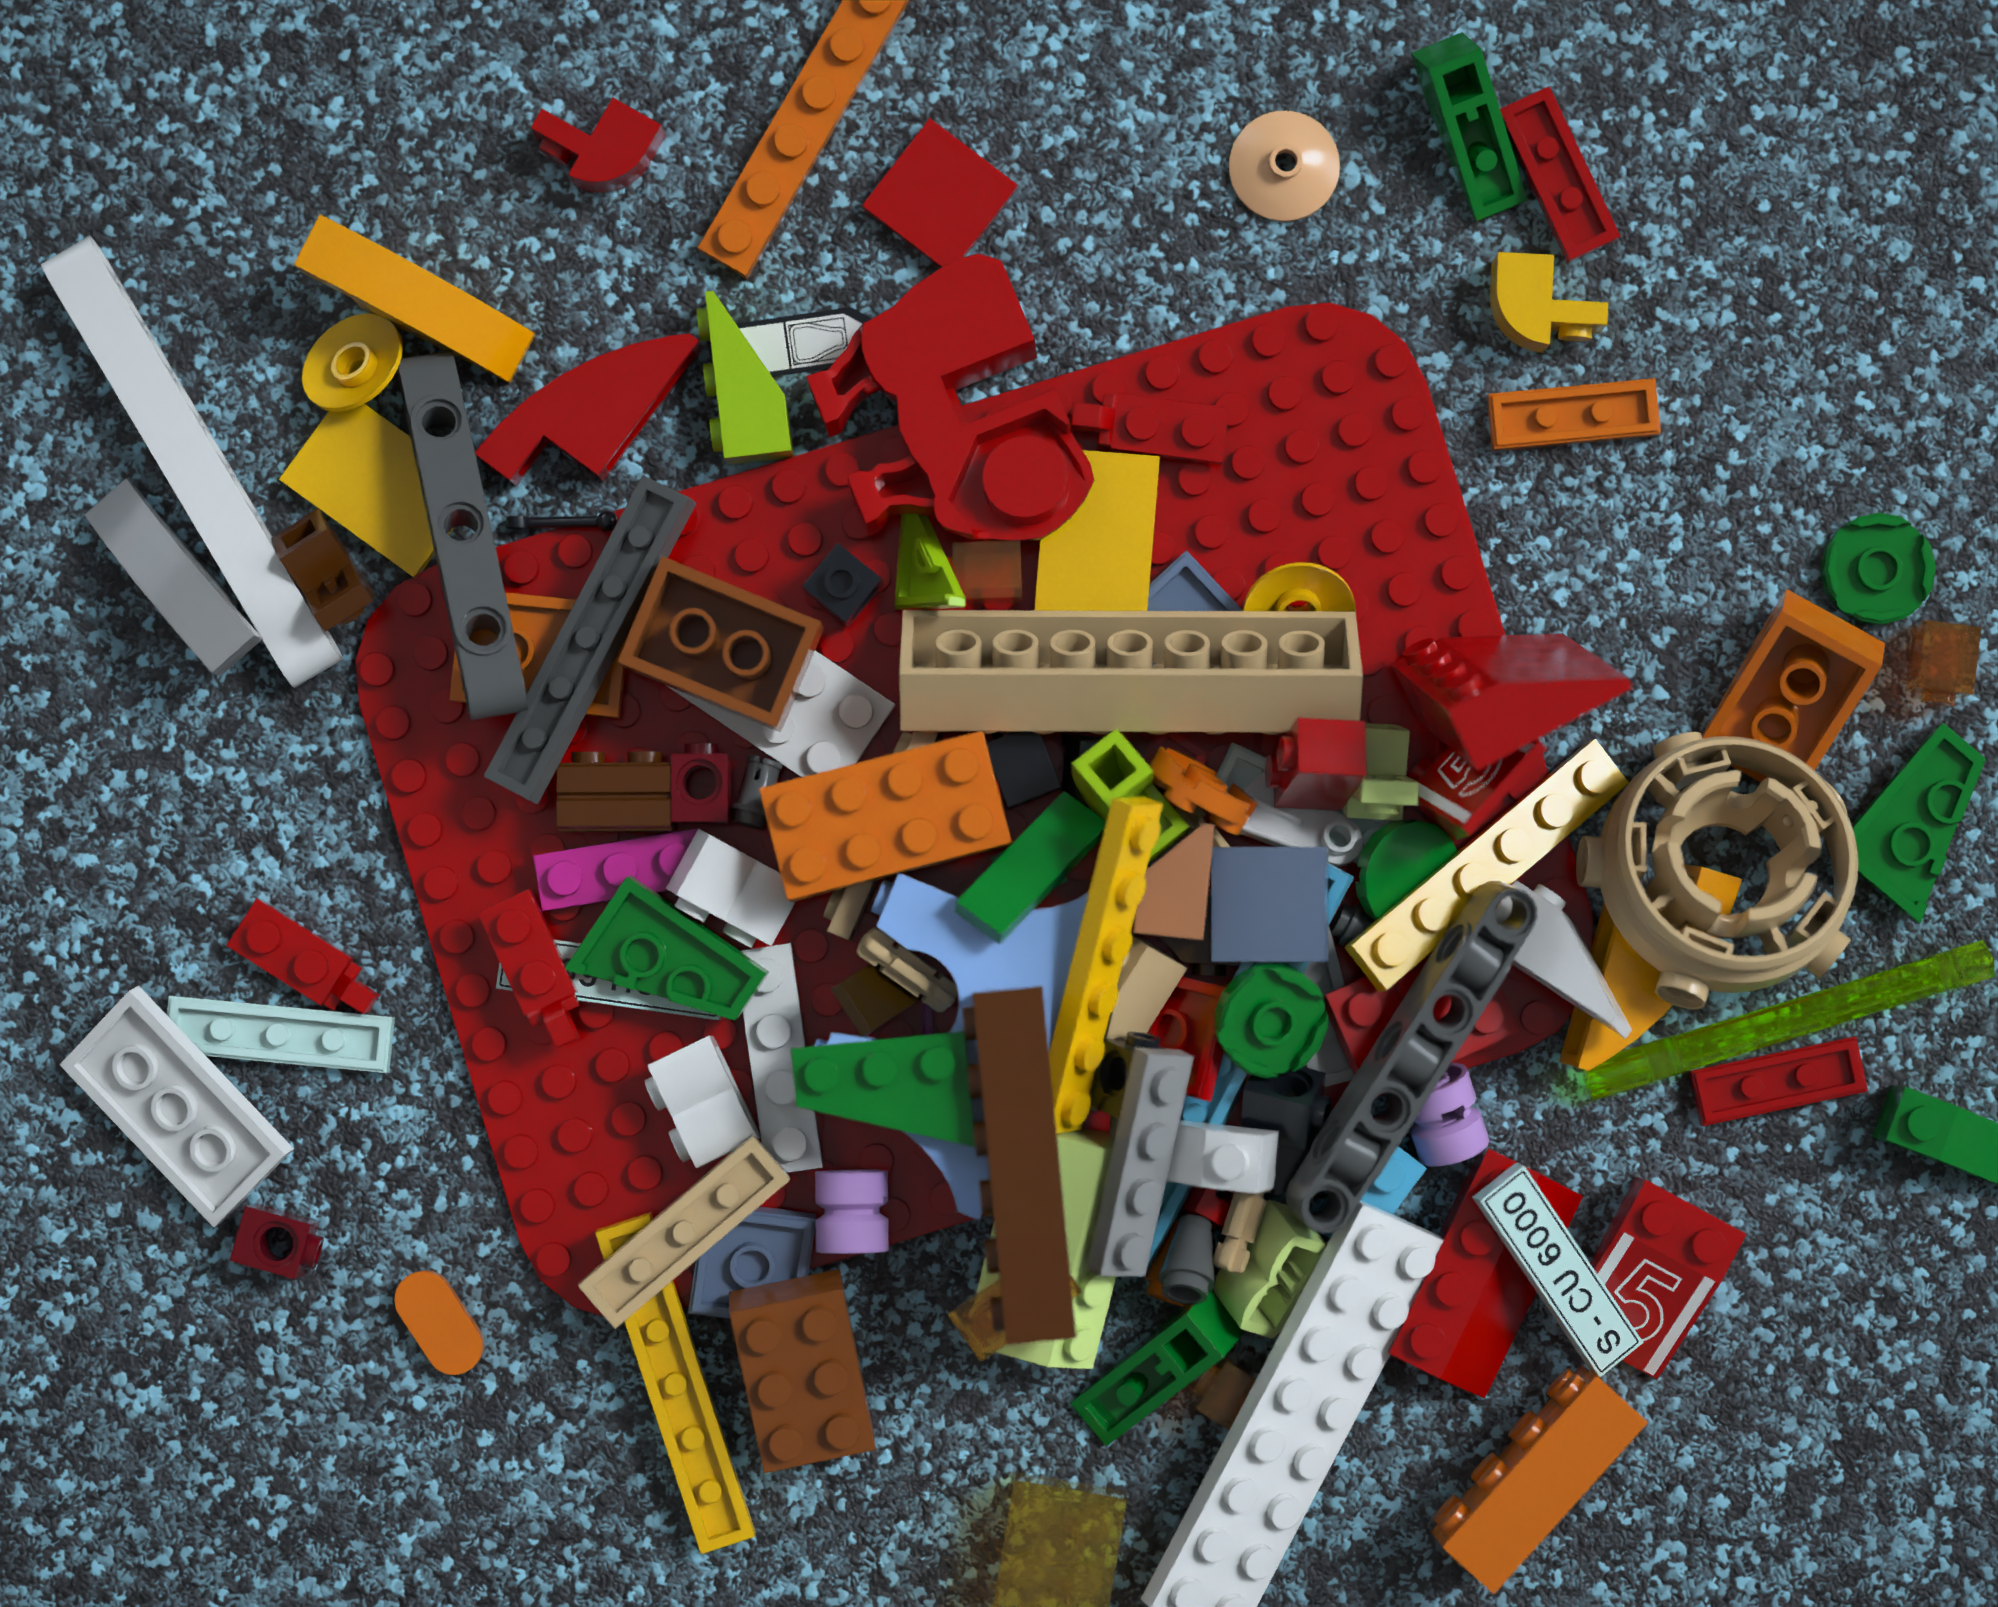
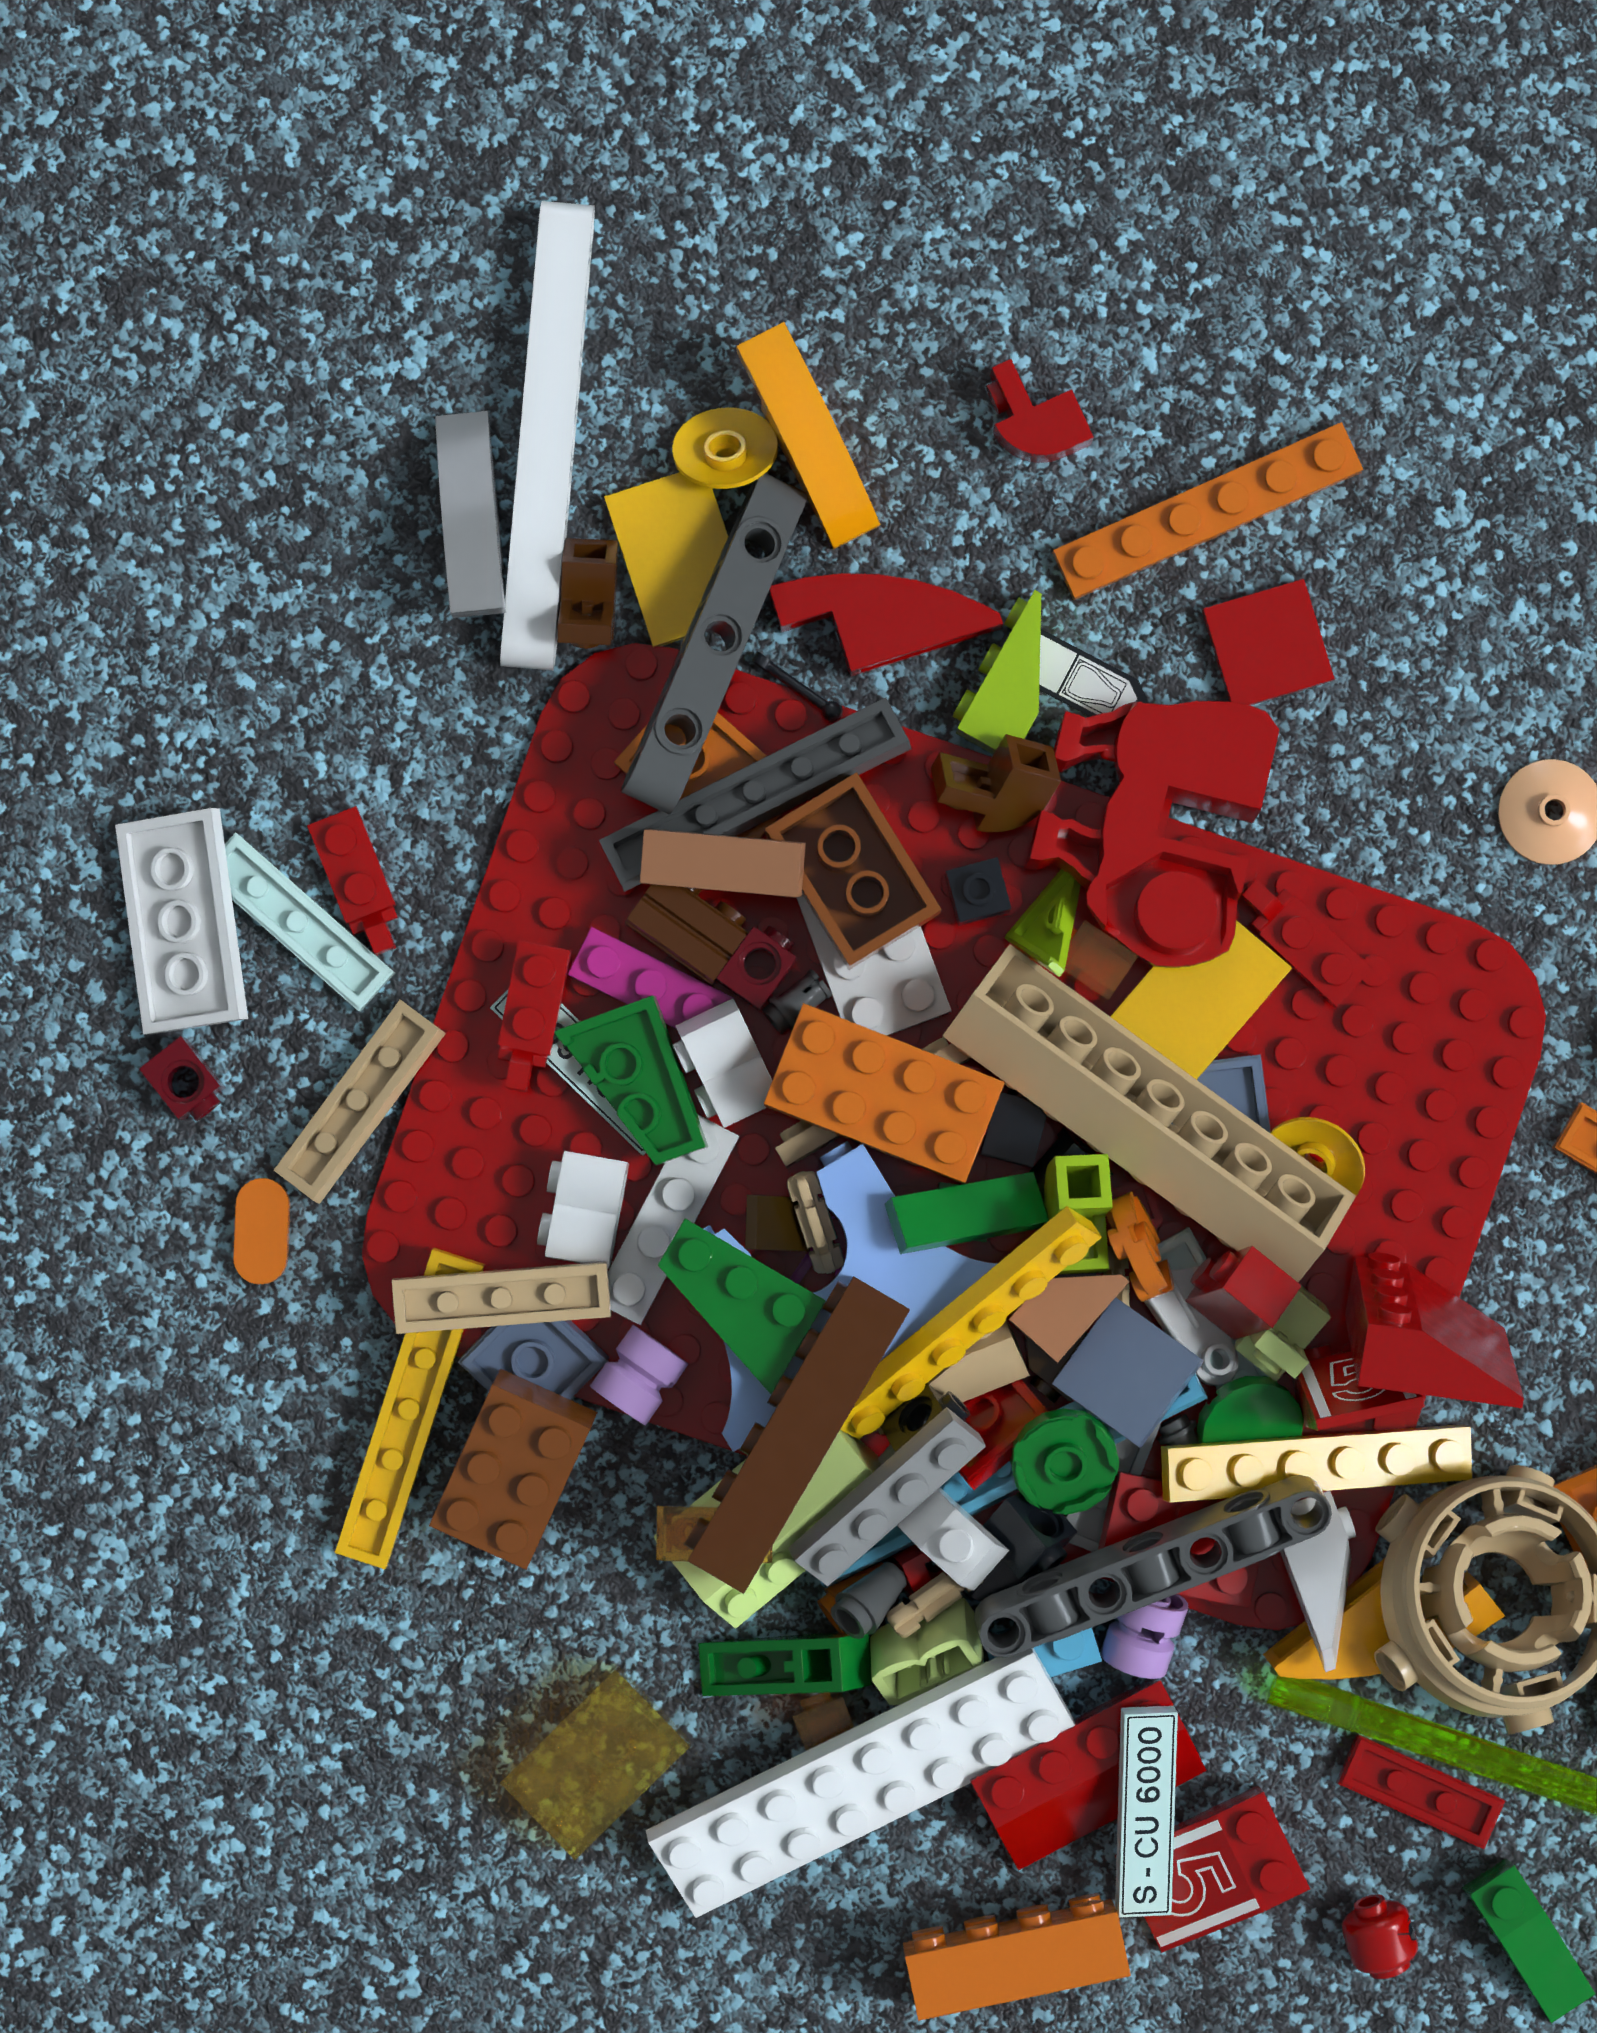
camera: 30 degrees right, 0 degrees up
none -> tan plate [273,1000,446,1204]
none -> nougat tile [640,829,806,897]
none -> reddish brown brick [931,734,1061,832]
none -> red head [1342,1894,1418,1979]

